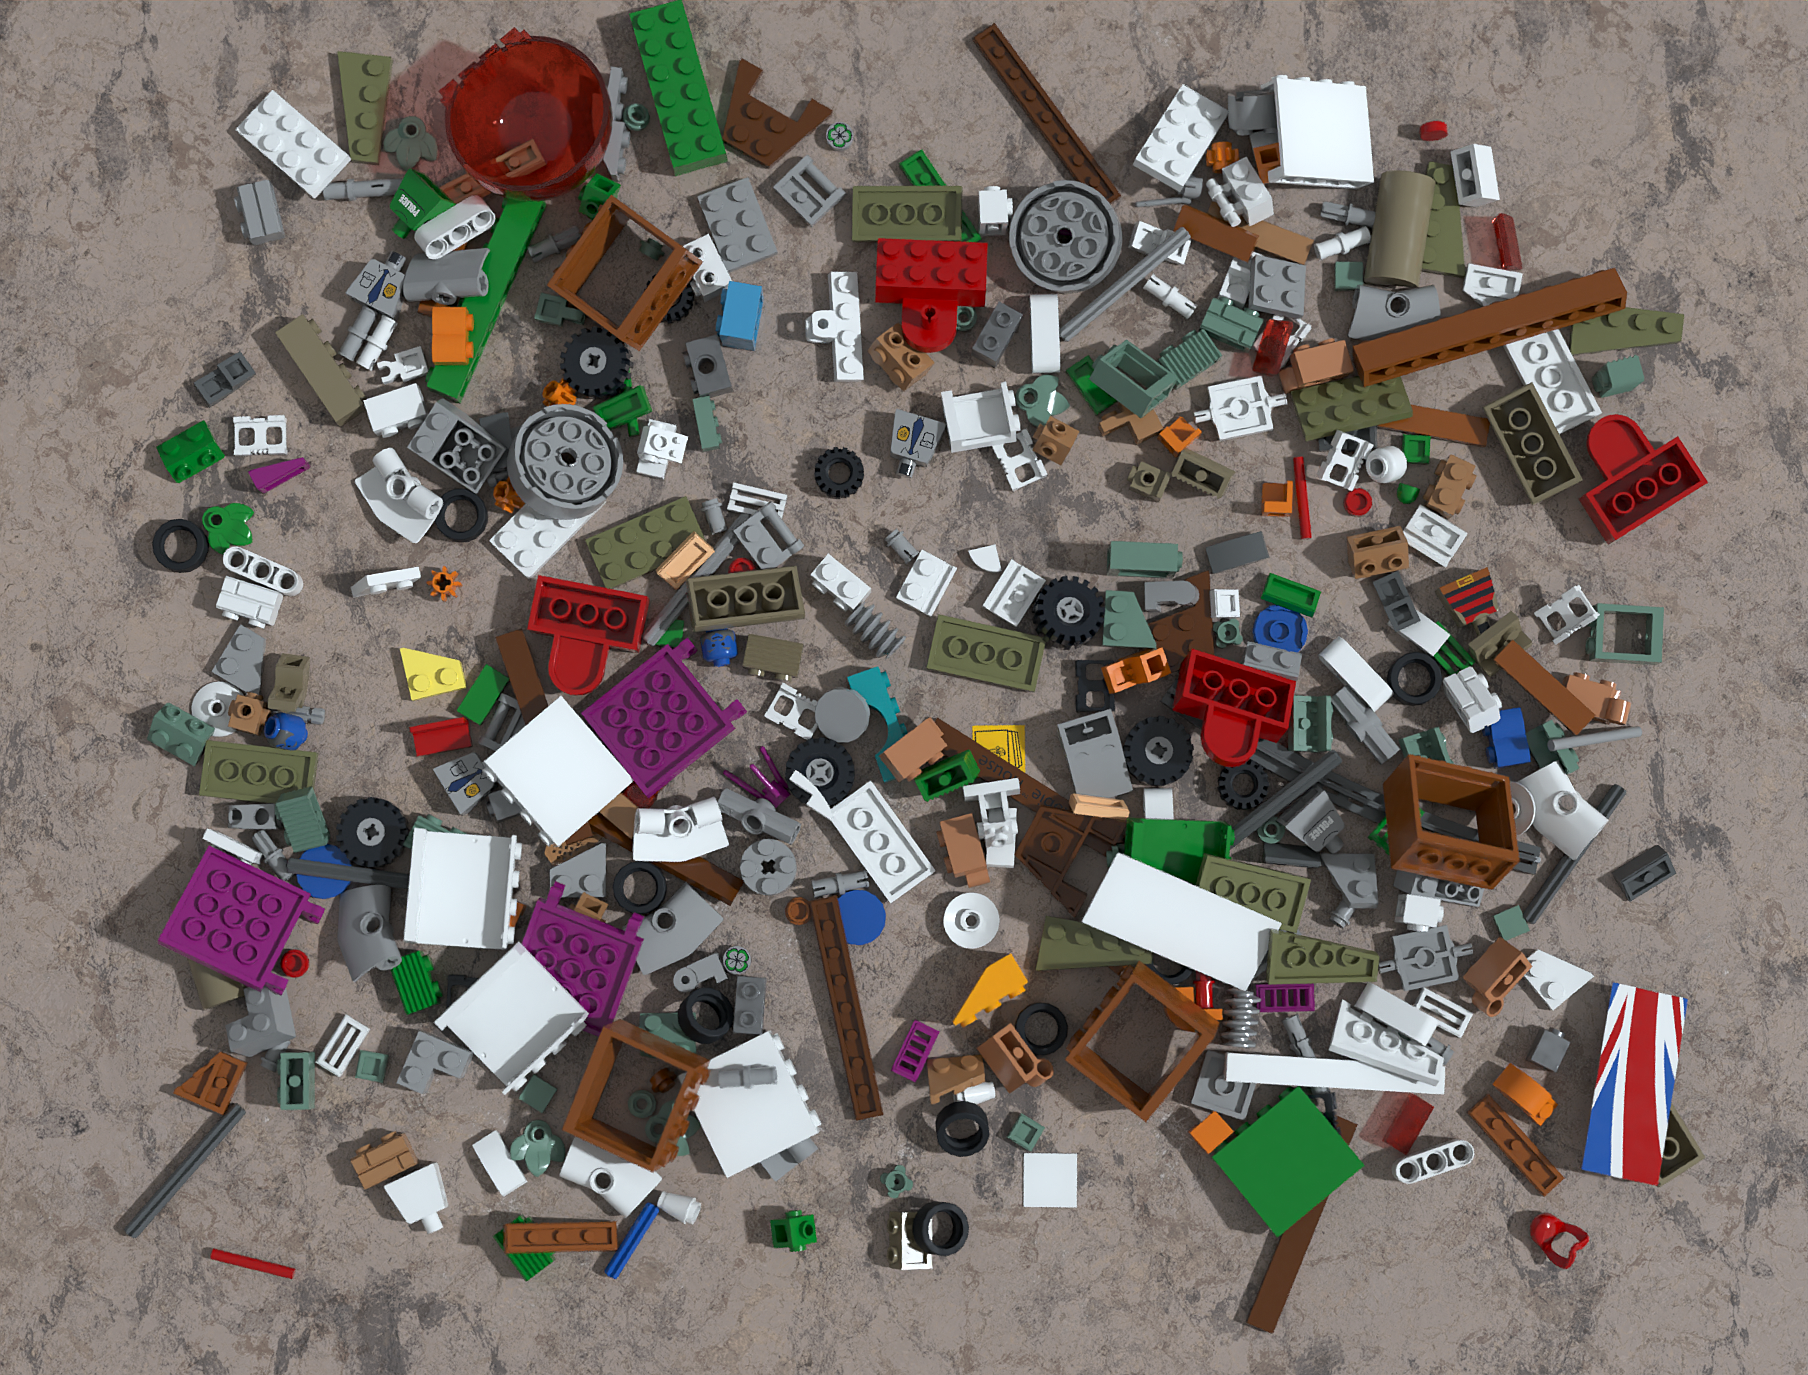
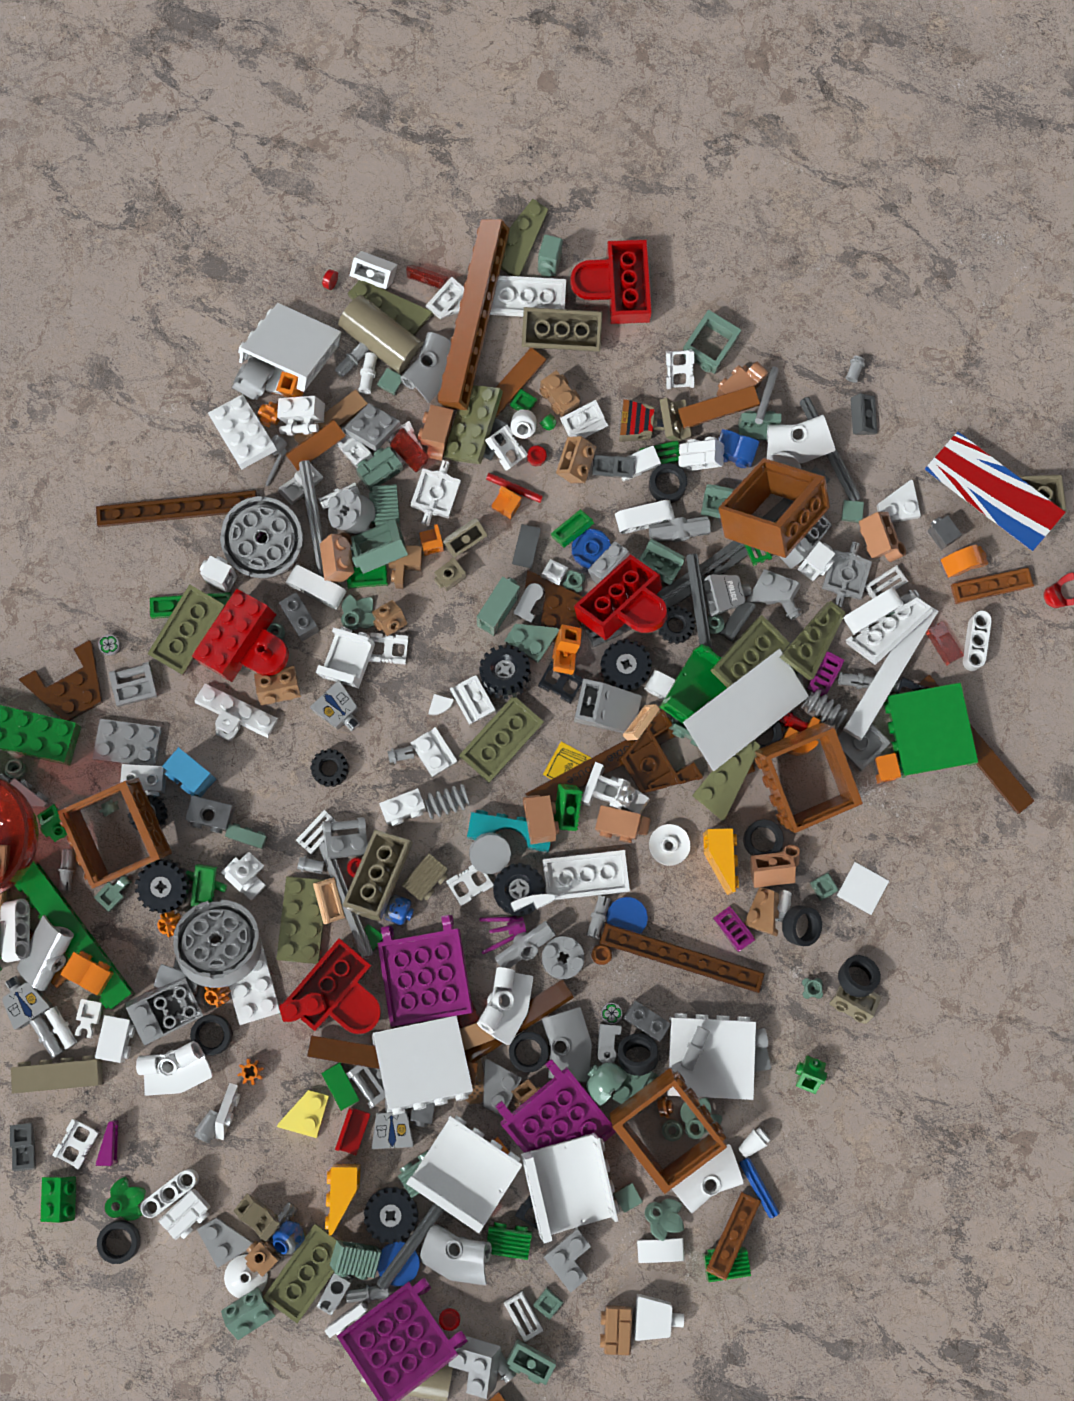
camera: 65 degrees left, 5 degrees down
none -> light grey cone [194,1110,218,1144]
none -> red brick [279,993,327,1022]
none -> nougat hinge [320,532,354,583]
none -> light orange slope [325,1164,361,1235]
none -> light grey brick [328,490,375,535]
none -> sand green cylinder [586,1062,627,1106]
none -> light grey pin [845,356,865,383]

